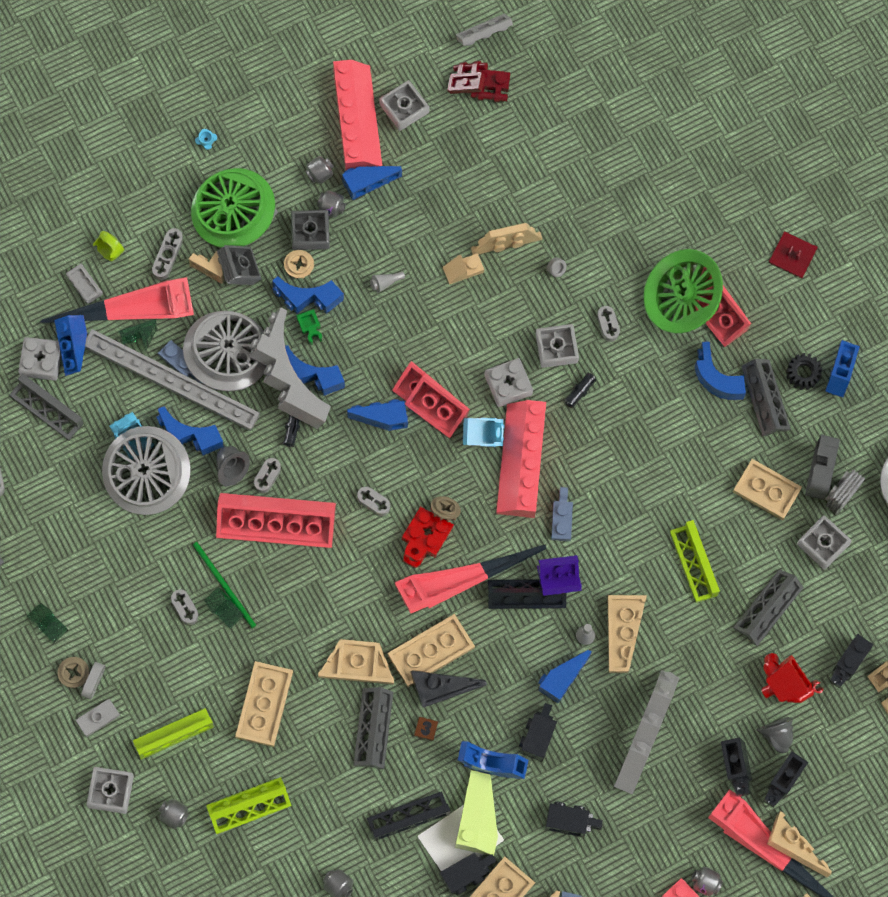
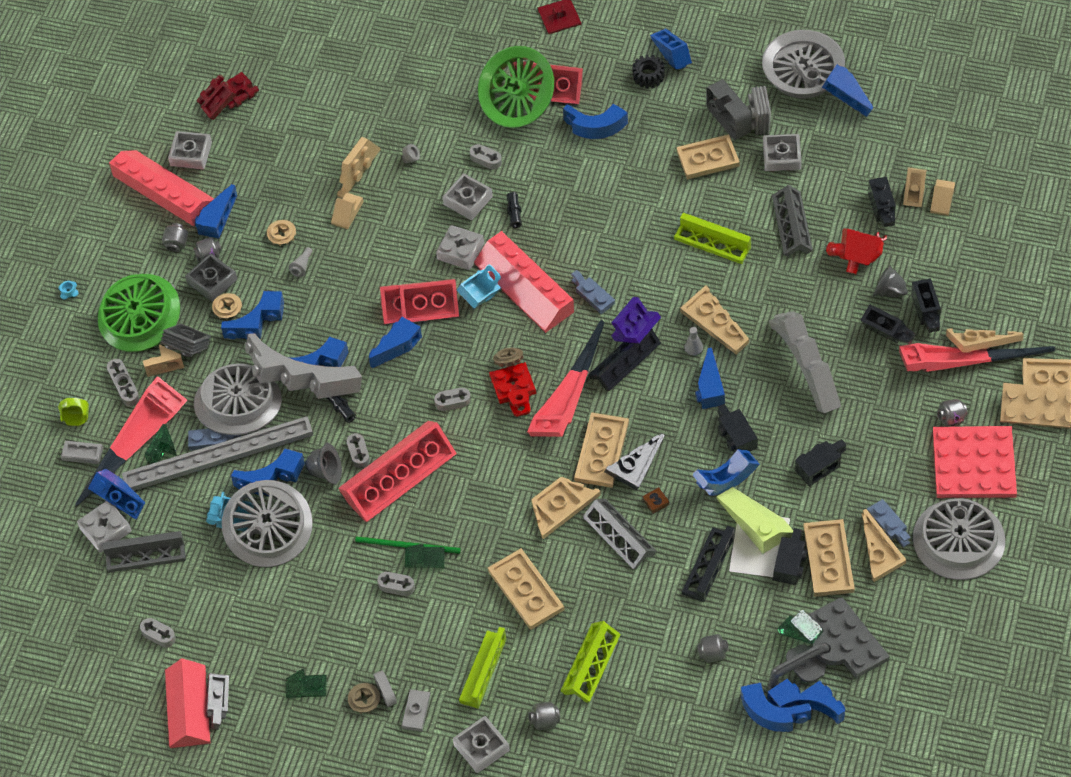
camera: 35 degrees left, 15 degrees down
green plate [296,309,322,345] -> none
light grey plate [456,13,513,46] -> none
dark grey fence [741,359,791,436] -> none
none -> tan gear [267,220,296,246]

